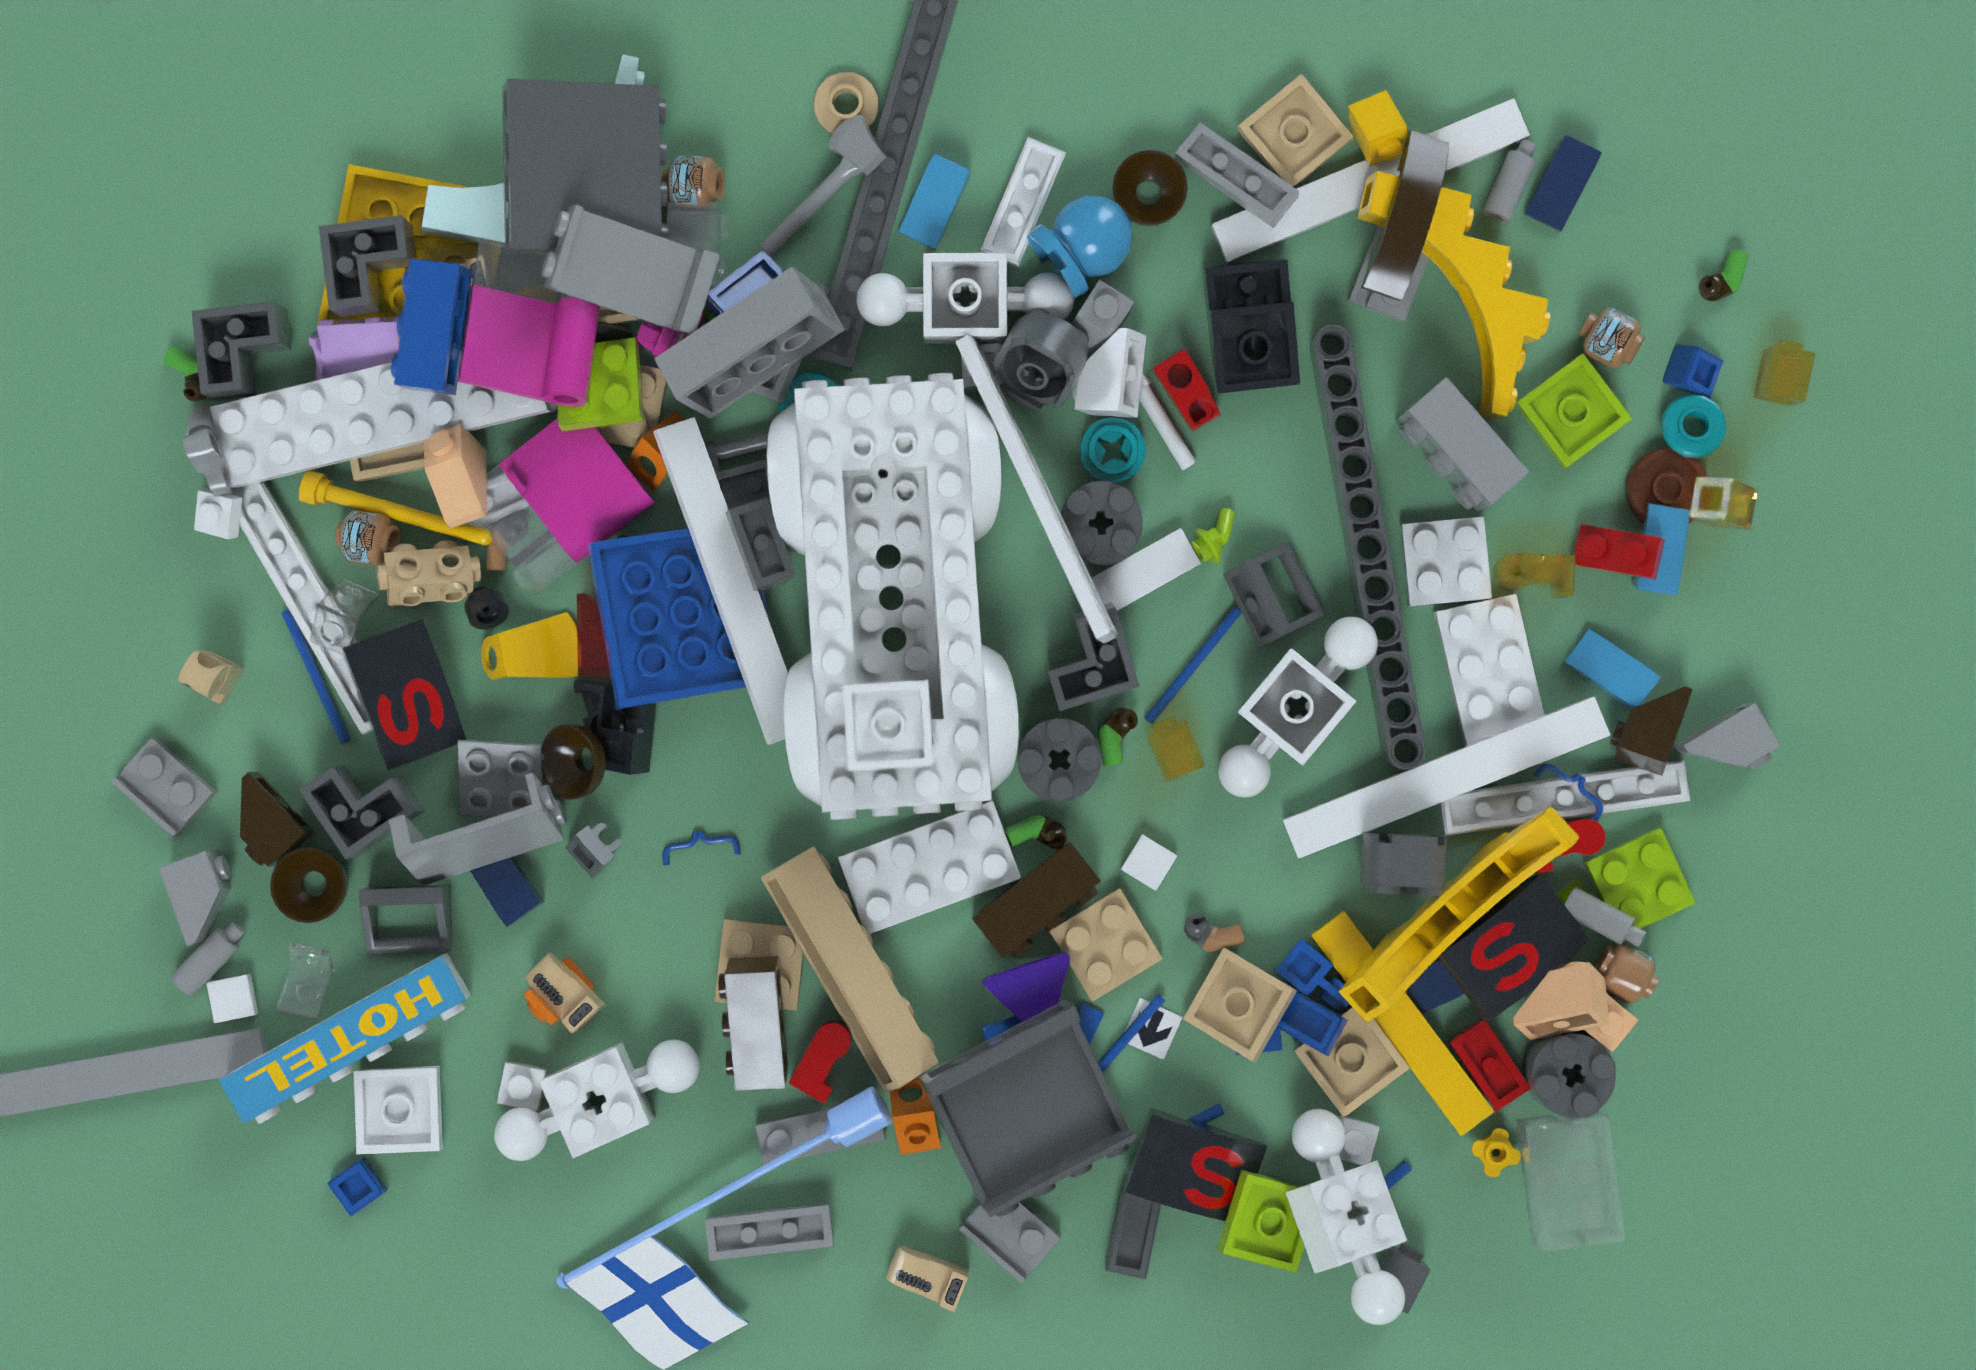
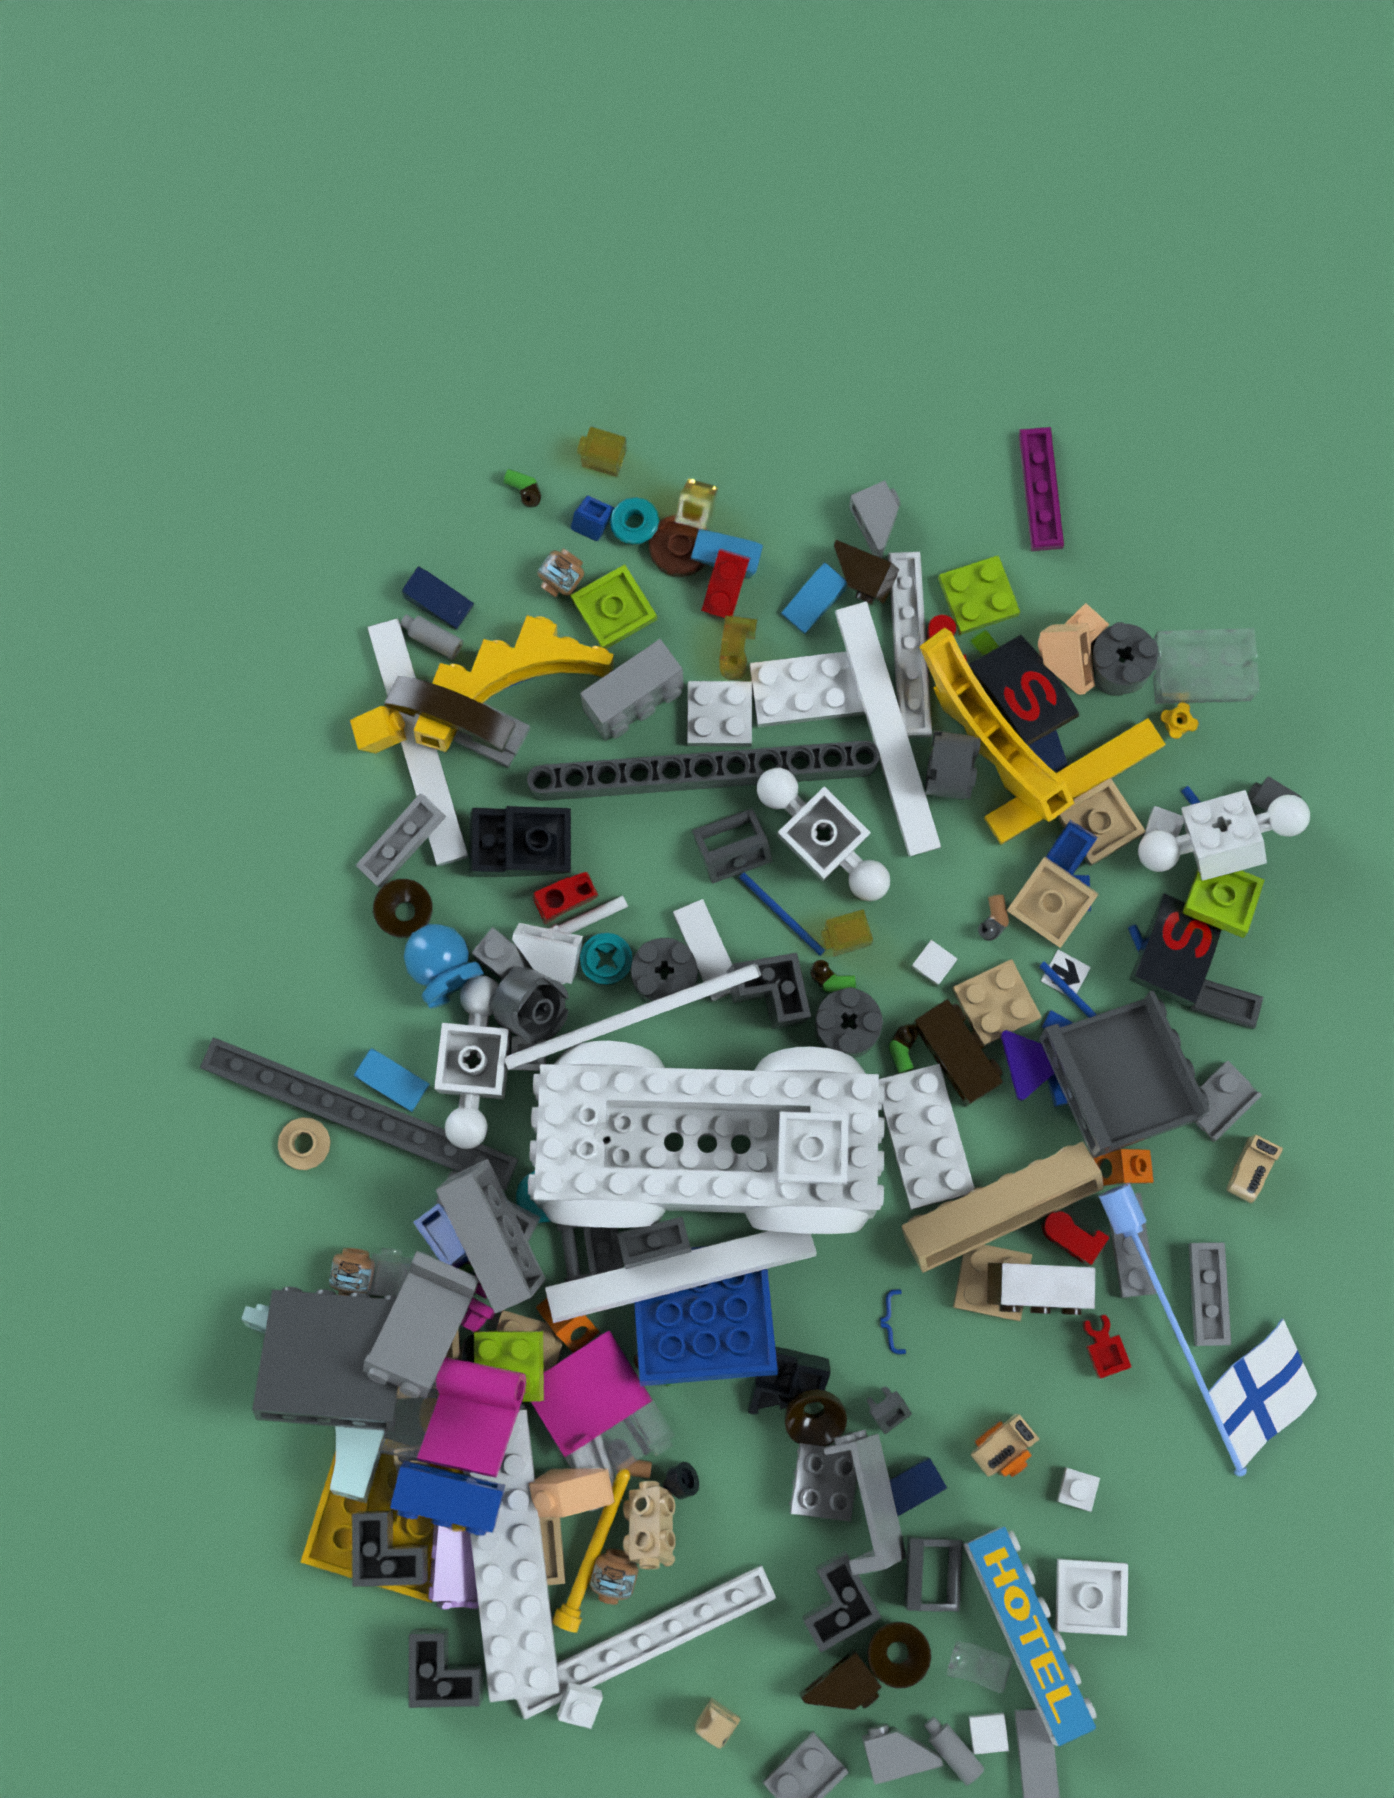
camera: 80 degrees left, 10 degrees down
bright green arm [163,346,208,402] -> none
light grey bar [183,405,231,497] -> none
blue axle [281,609,350,744] -> none
clear bracket [310,579,378,656] -> none
blue tile [327,1157,387,1217] -> none
black slope [342,619,466,771] -> none
yellow piece [481,612,583,680] -> none
white brick [494,1039,700,1161] -> none
clear red slope [576,593,611,678] -> none
light grey piece [760,115,887,257] -> none
white tile [981,137,1066,268] -> none
lime plate [1191,508,1235,565] -> none
tan plate [1237,74,1354,187] -> none
blue plate [1275,938,1349,1011] -> none
red plate [1448,1018,1530,1112] -> none
blue piece [1533,763,1603,821] -> none
light grey cylinder [1564,887,1647,947] -> none
medium nougat head [1594,943,1659,1004] -> none
none -> magenta tile [1019,427,1064,551]
none -> red plate [1083,1314,1132,1379]

